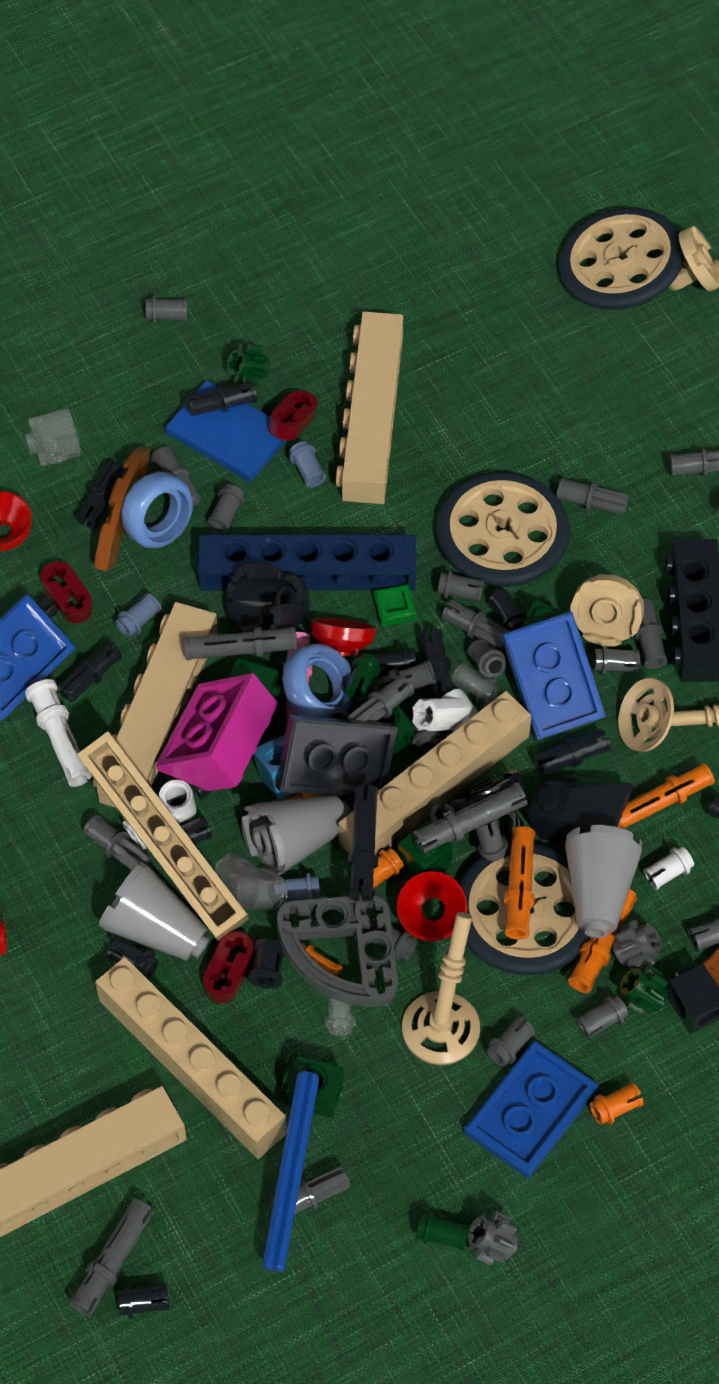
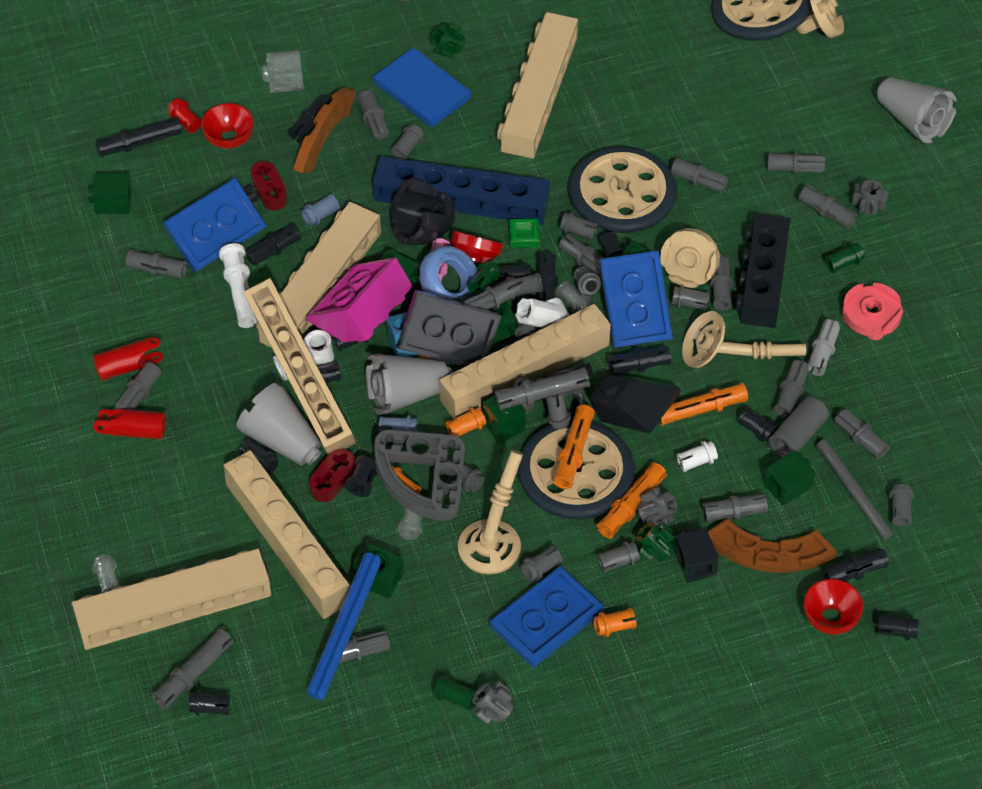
camera: 10 degrees right, 5 degrees down
dark grey axle [83,815,151,870] -> none
medium blue wheel [121,471,193,549] -> none
dark grey pin [184,627,297,661] -> none
black axle [187,380,257,416] -> none
clear piece [214,853,288,910] -> none
dark red beam [268,390,318,441] -> none
sand blue pin [289,441,327,488] -> none
black pin [347,785,379,902] -> none
red piece [397,871,467,942] -> none
light grey cone [565,825,642,938] -> none

